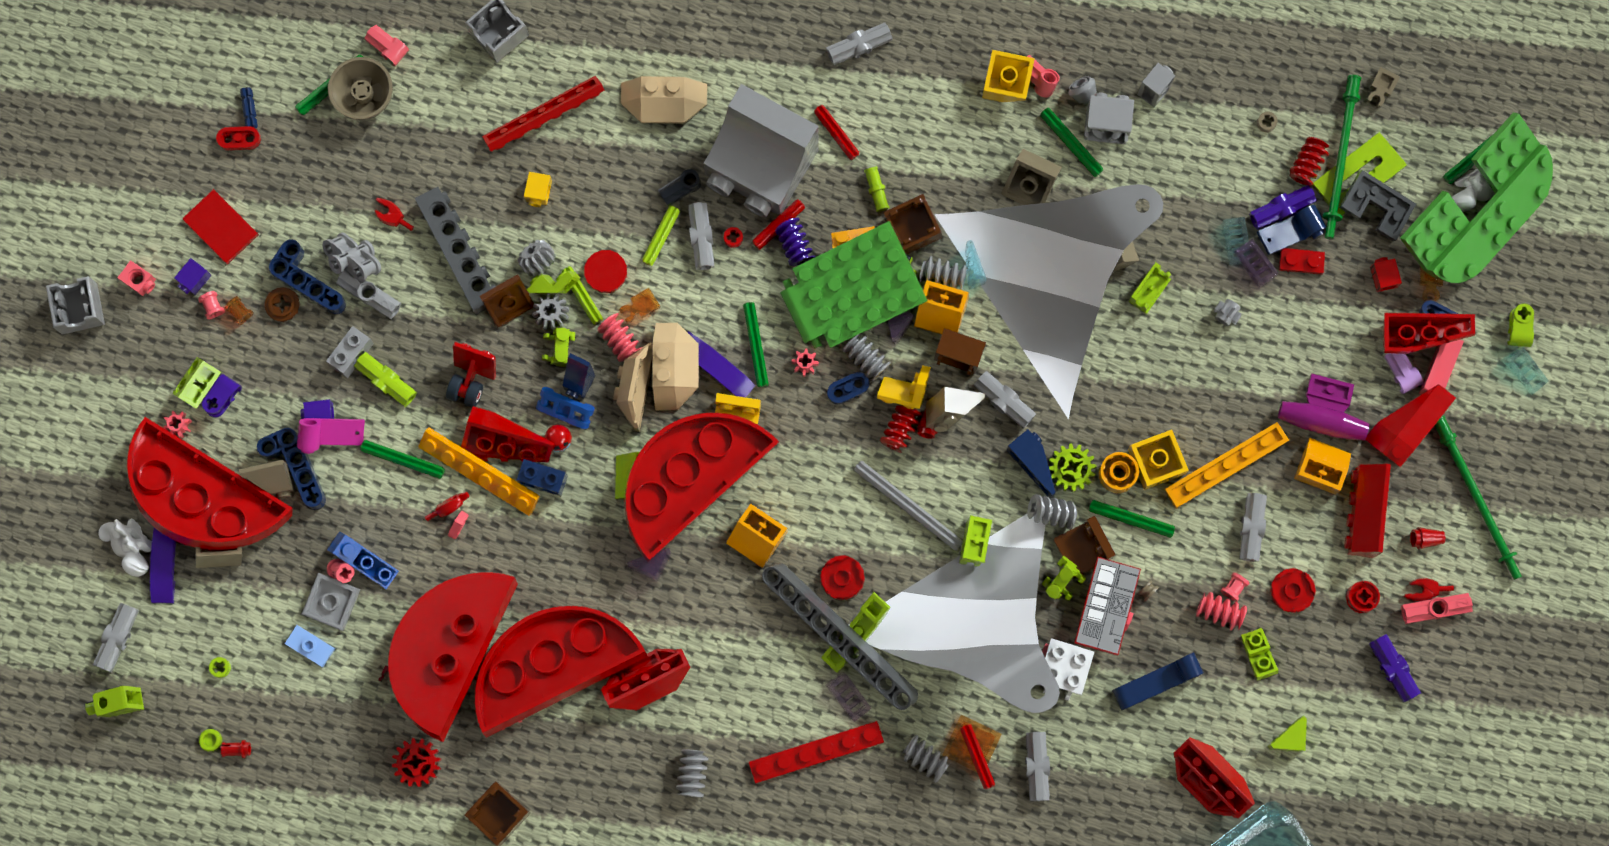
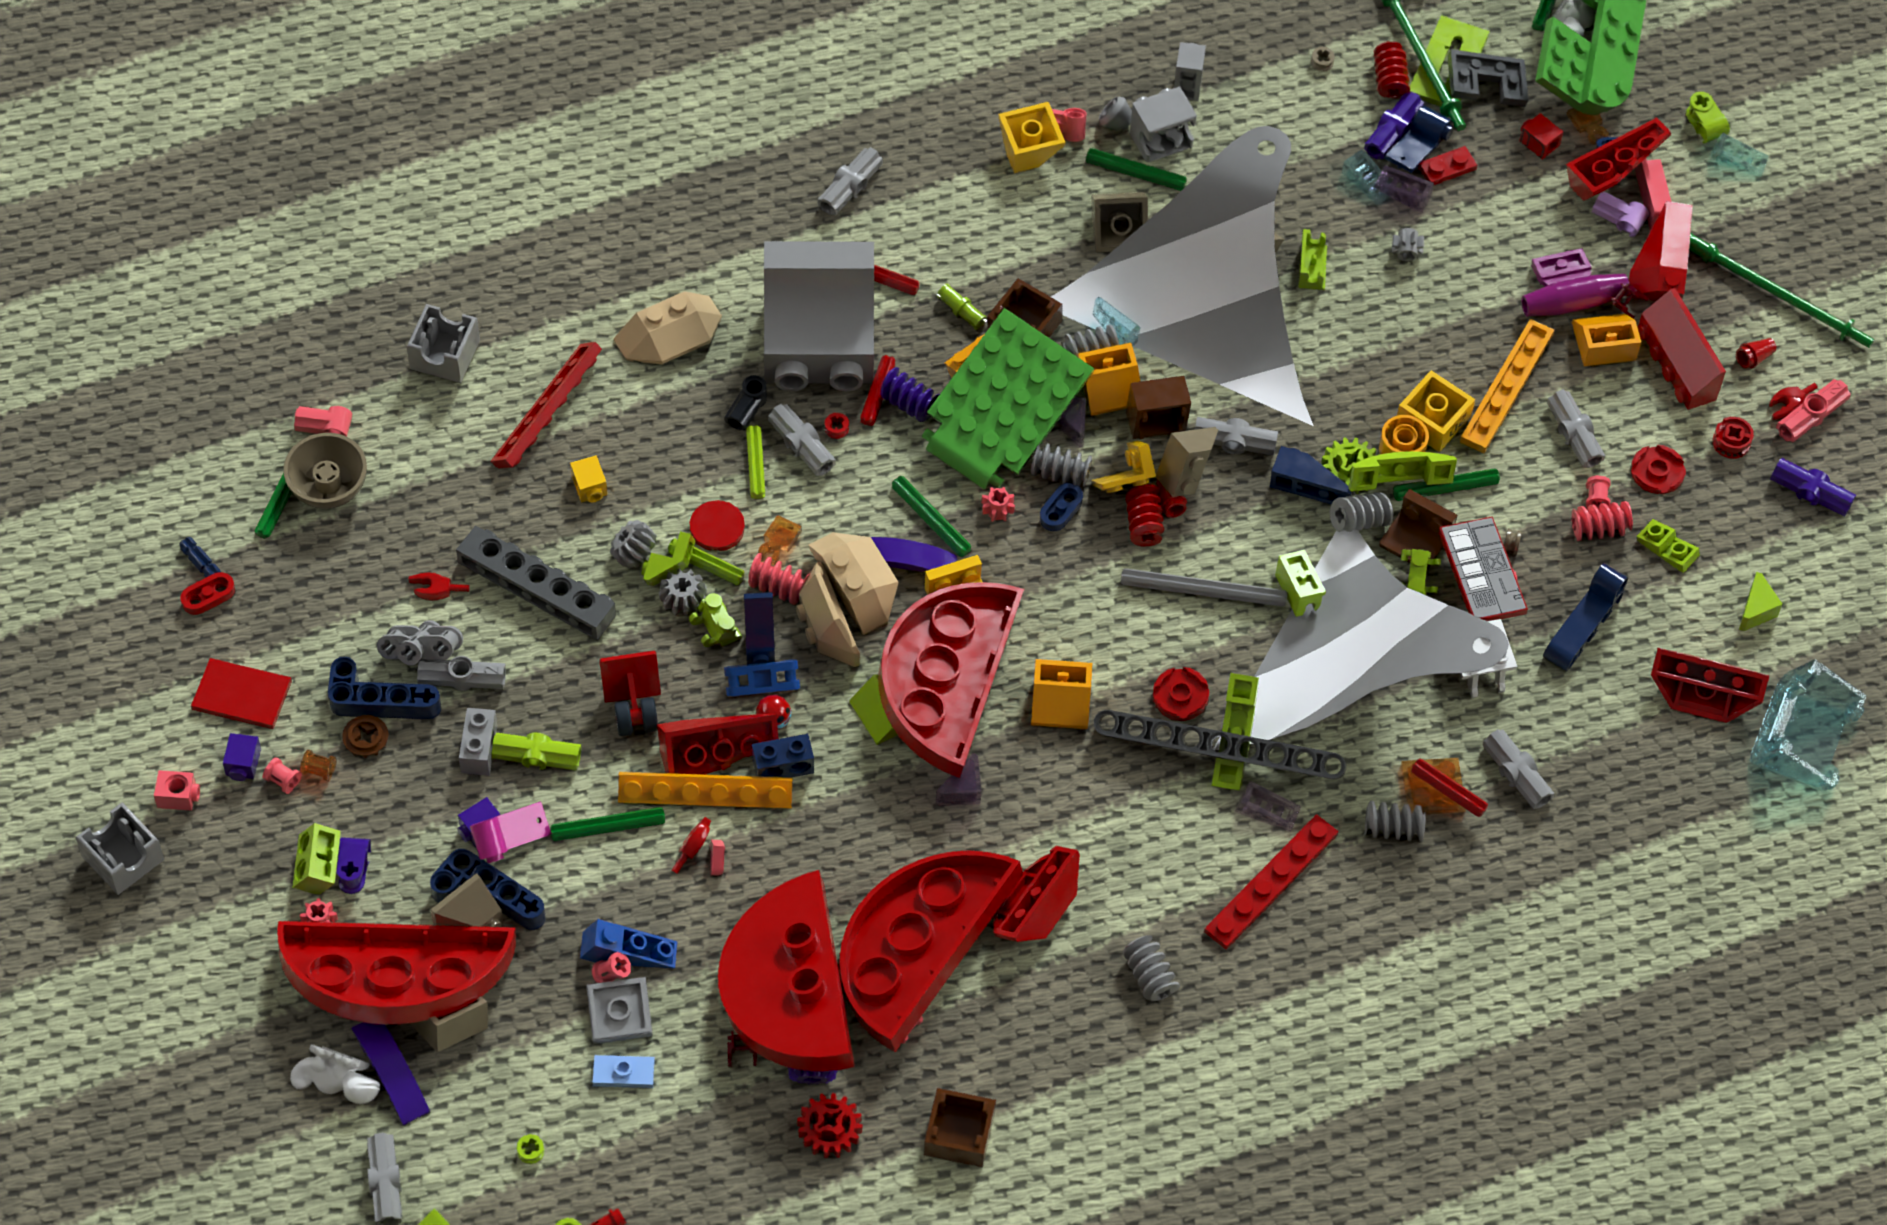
camera: 35 degrees left, 20 degrees down
reddish brown plate [480,274,534,328] -> none
none -> lime slope [1348,452,1457,491]
none -> dark red piece [1610,283,1649,319]

